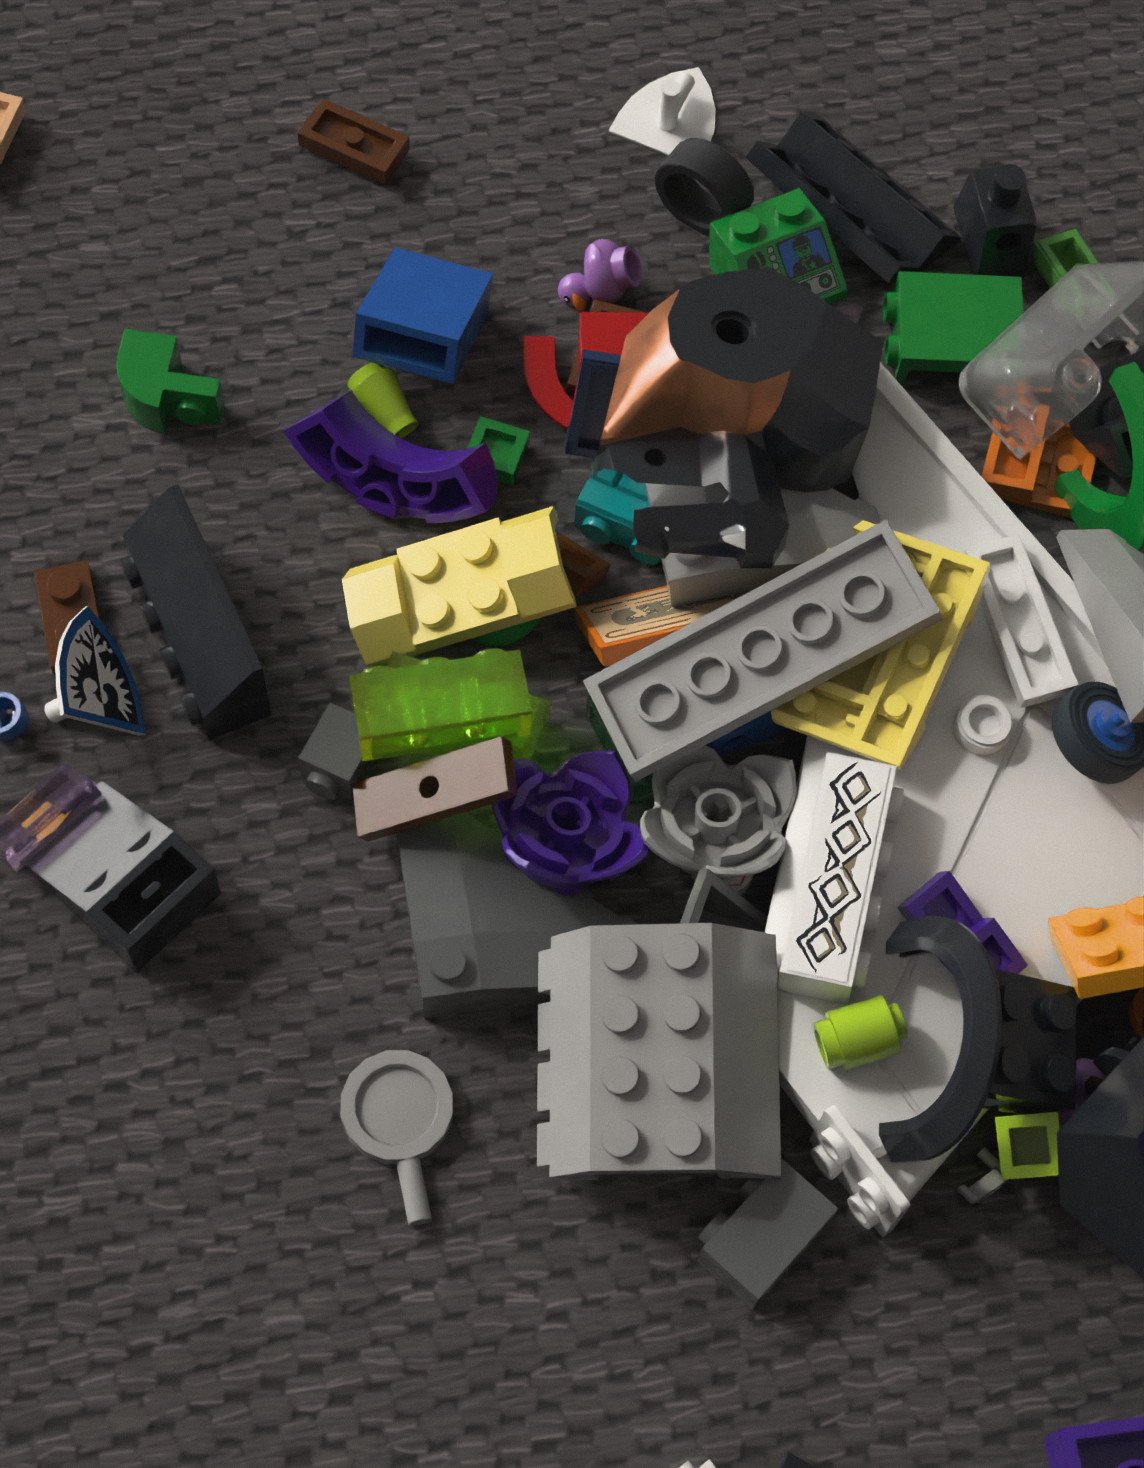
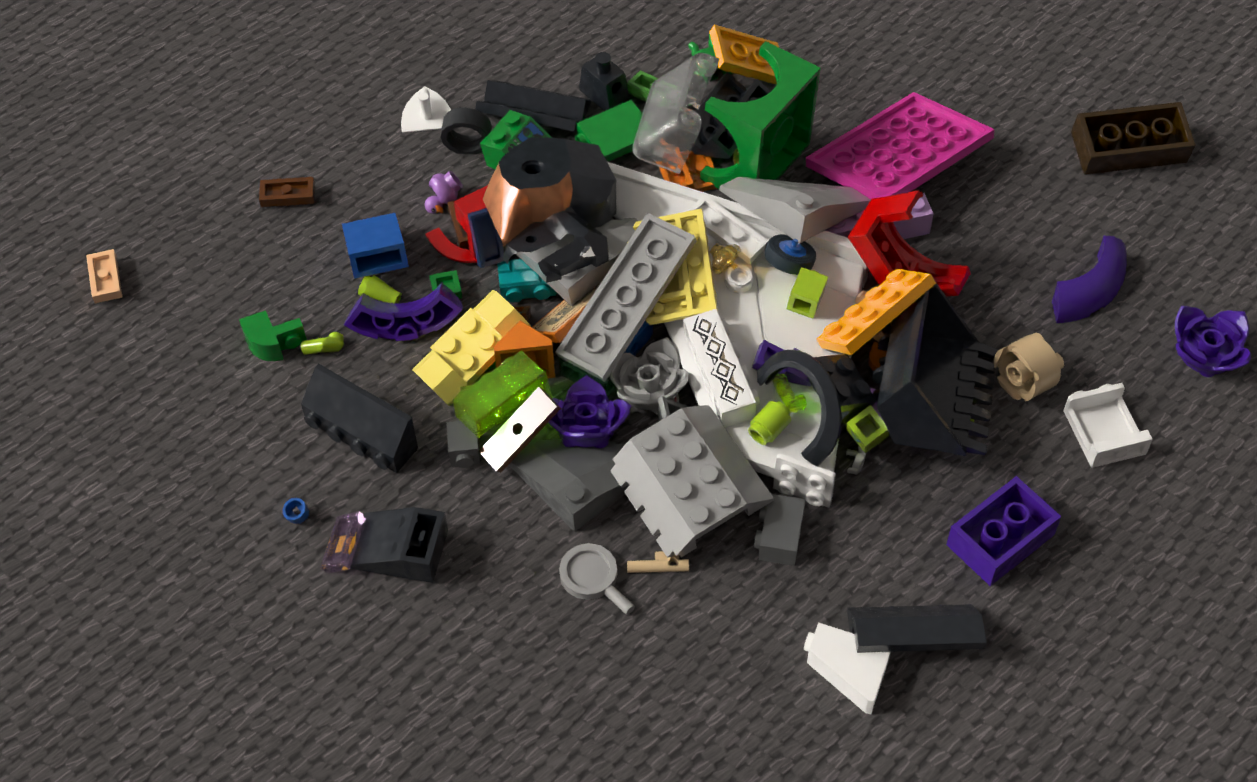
camera: 25 degrees left, 10 degrees down
reddish brown plate [33,560,100,675] -> none
shield [45,606,146,736] -> none
none -> lime arm [301,332,344,355]
none -> orange slope [494,320,555,384]
none -> tan hose [627,551,689,573]
none -> clear yellow piece [710,243,741,274]
none -> clear neon green arm [772,373,807,413]
none -> lime brick [786,267,828,319]

